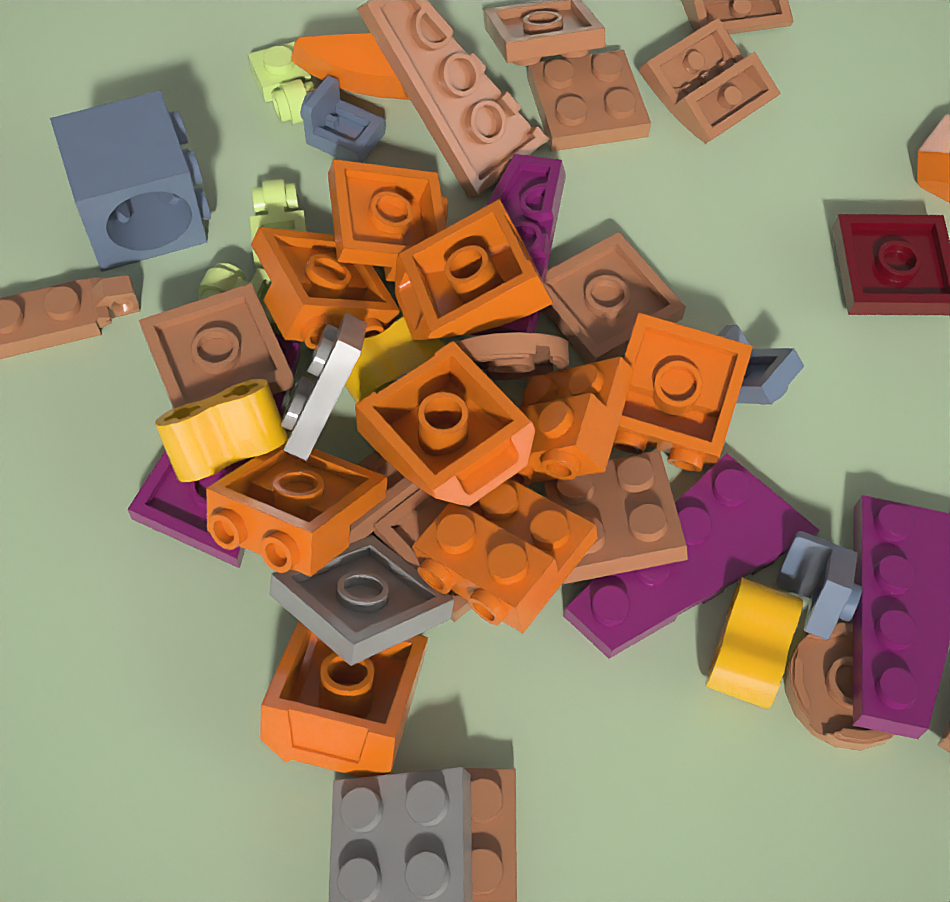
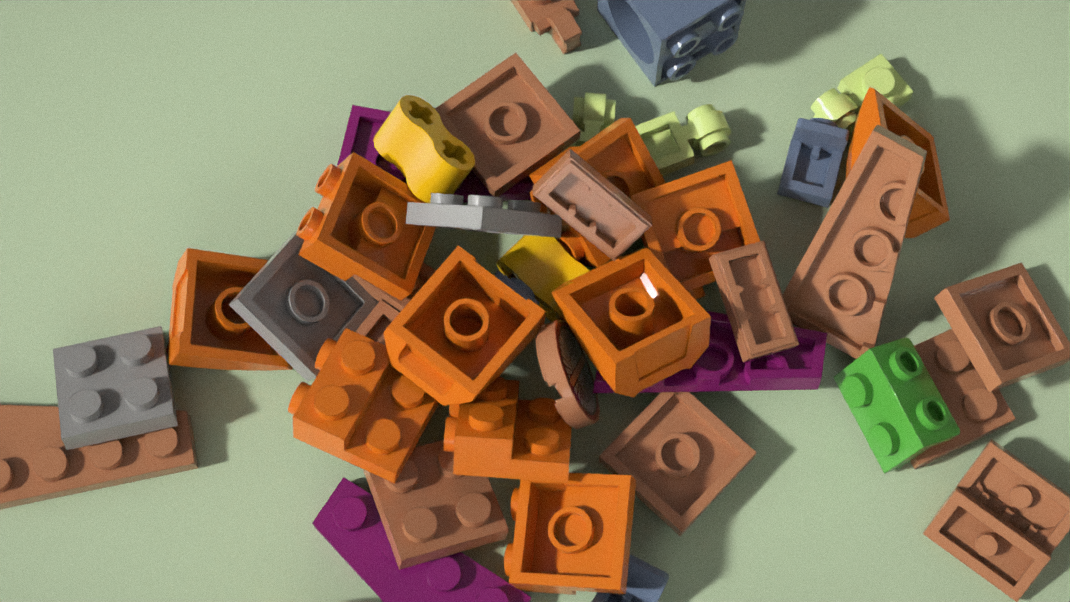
camera: 80 degrees right, 10 degrees up
none -> nougat plate [533,149,652,261]
none -> nougat plate [709,241,799,362]
none -> bright green bracket [833,337,960,474]

